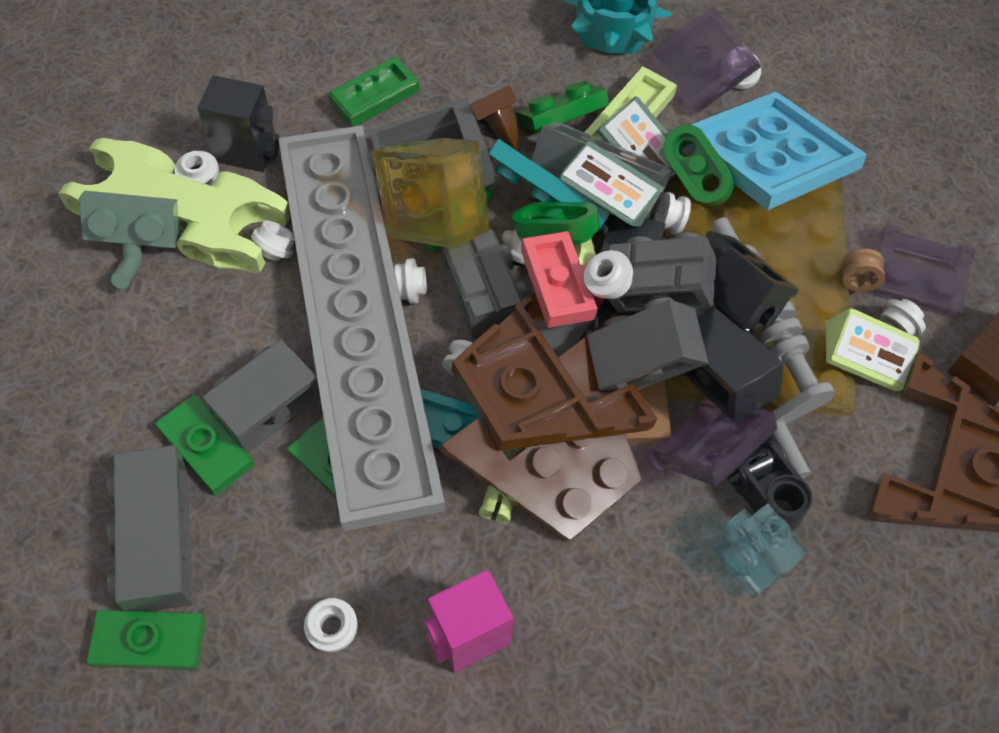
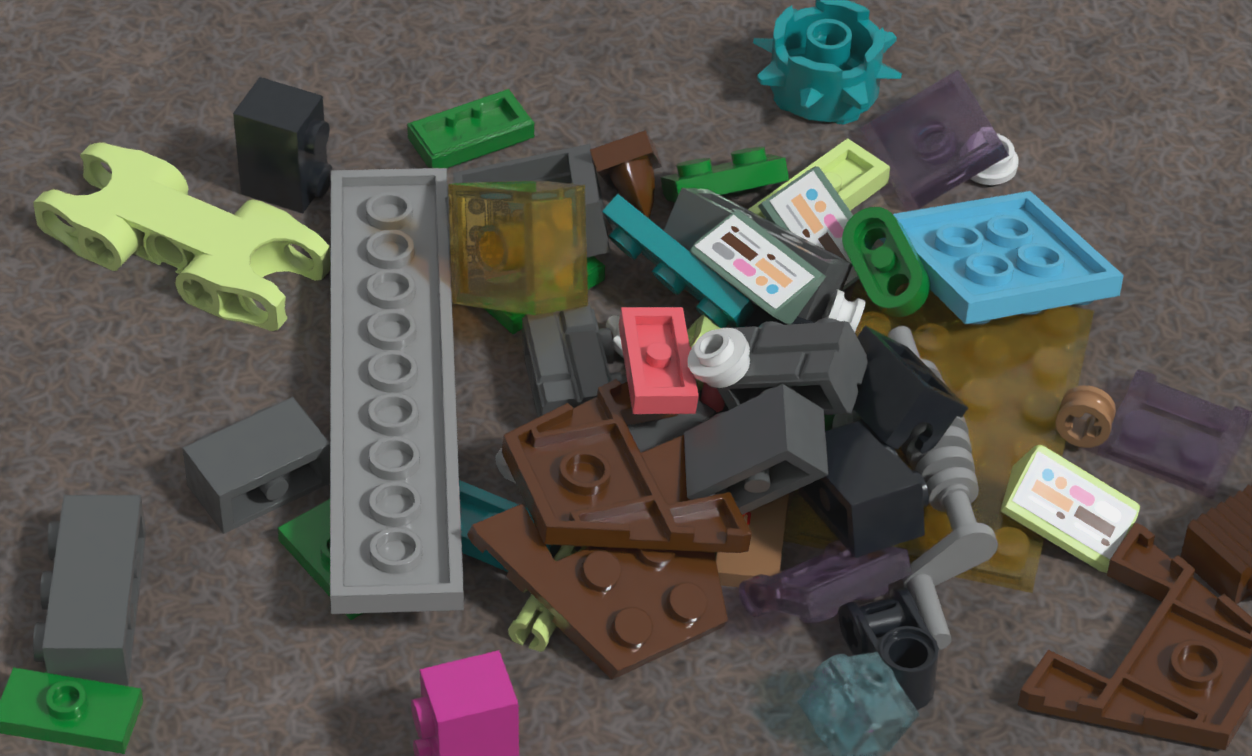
camera: 10 degrees right, 15 degrees down
sand green plate [79,190,179,289] -> none
green plate [155,394,255,496] -> none
white plate [174,151,219,185] -> none
white plate [251,221,295,261] -> none
white plate [304,598,358,652] -> none
white plate [395,258,427,304] -> none
green plate [512,202,601,244] -> none
white plate [879,299,926,336] -> none

